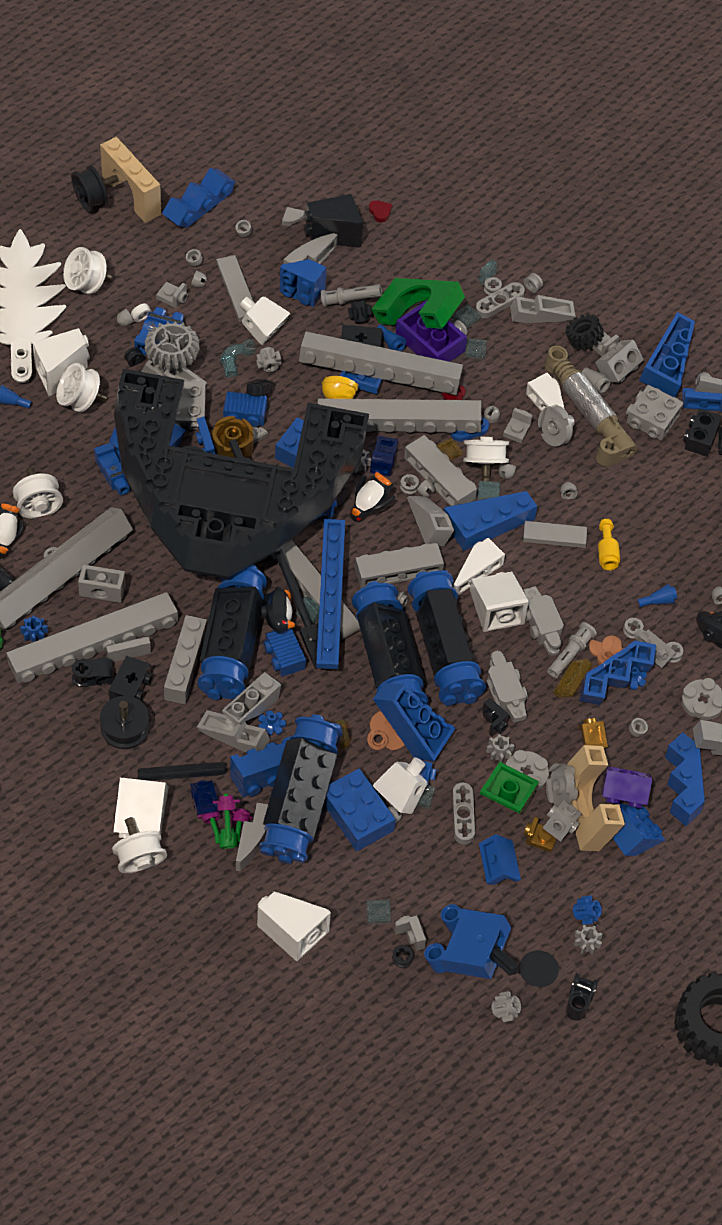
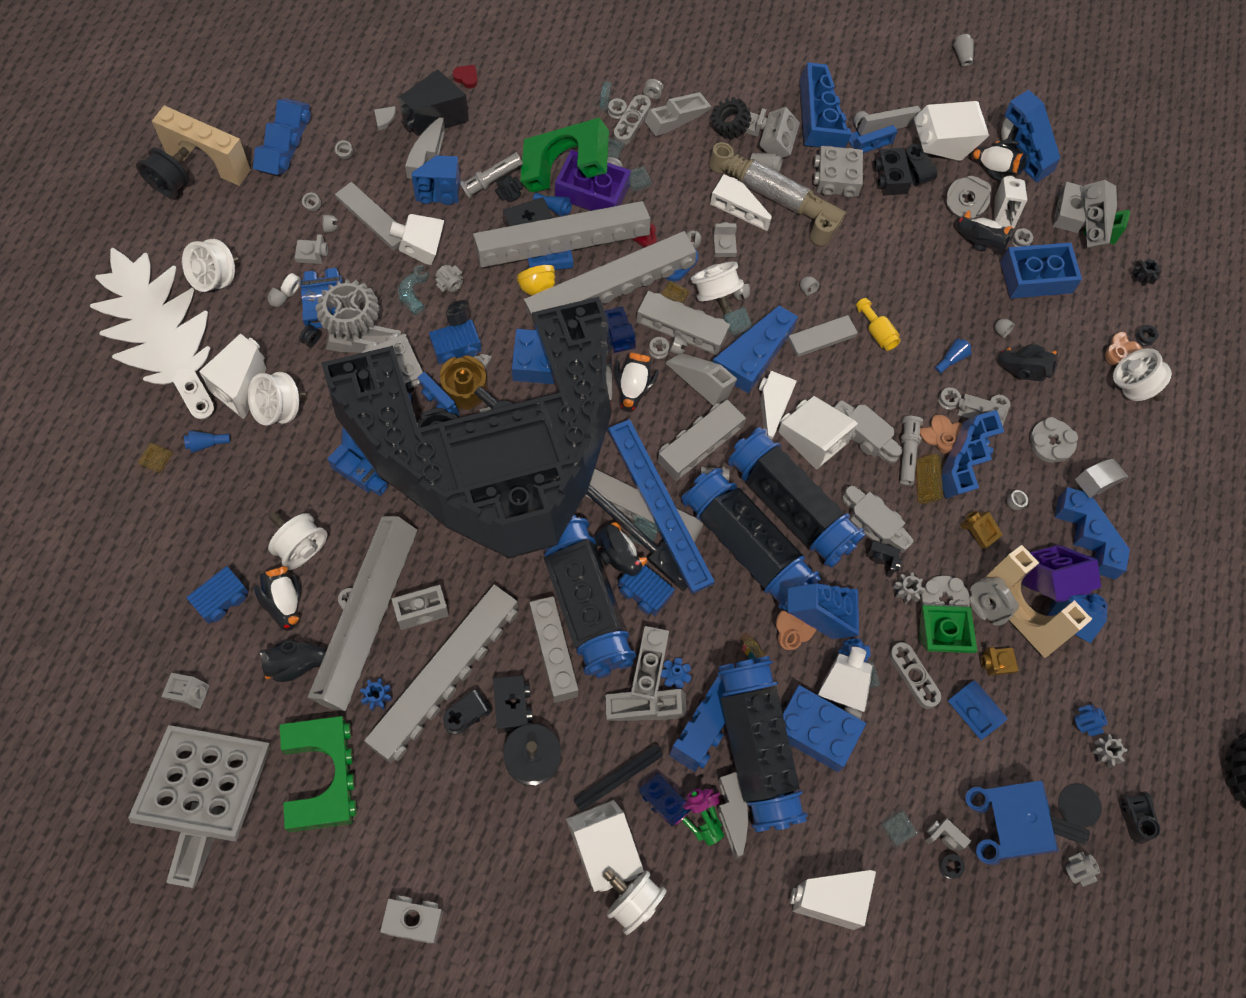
camera: 30 degrees left, 10 degrees up
light grey tile [106,637,151,662] -> none
light grey plate [538,405,575,446] -> none
light grey brick [543,800,582,841] -> none

